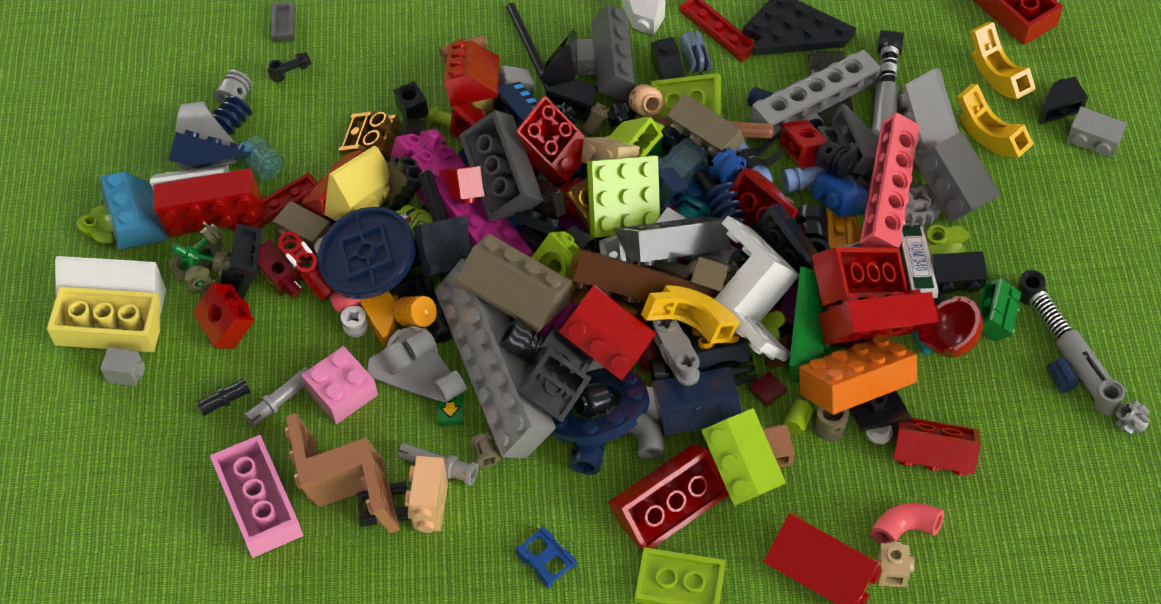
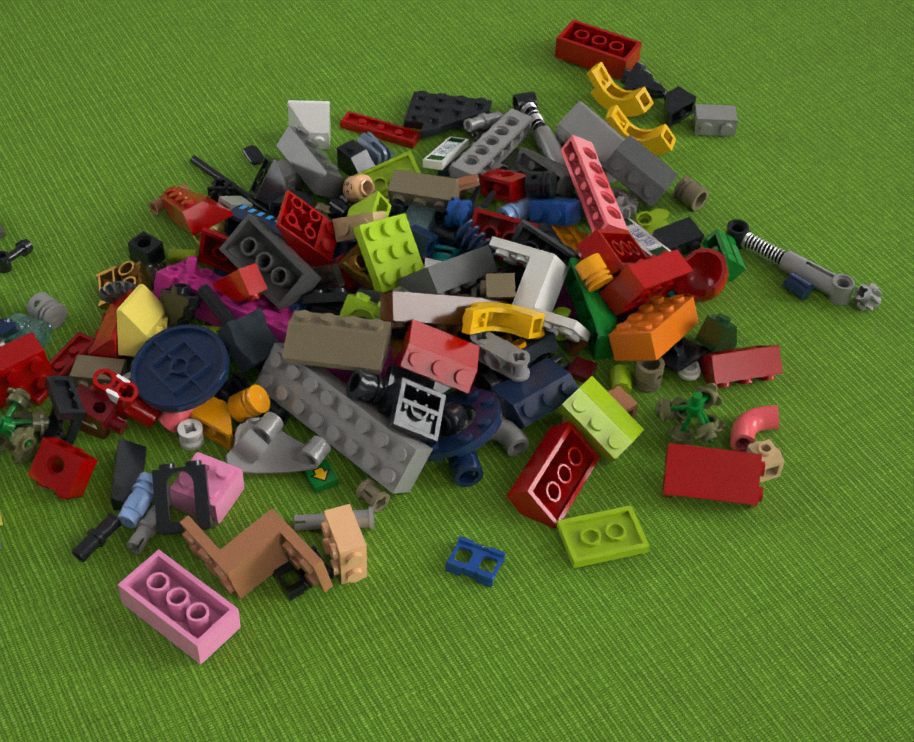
camera: 30 degrees left, 10 degrees down
none -> light grey piece [27,292,67,330]
none -> dark grey gear [99,281,137,304]
none -> black slope [111,439,147,510]
none -> light blue axle [117,472,154,528]
none -> black panel [152,460,215,535]
none -> black gear [207,178,235,202]
none -> black piece [242,145,265,165]
none -> tile [422,136,469,170]
none -> light grey pin [464,111,502,132]
none -> light orange piece [574,253,613,292]
none -> black rock [620,60,667,99]
none -> olive plant [654,383,725,445]
none -> dark tan piece [673,176,709,211]
none -> dark green slope [695,313,737,352]

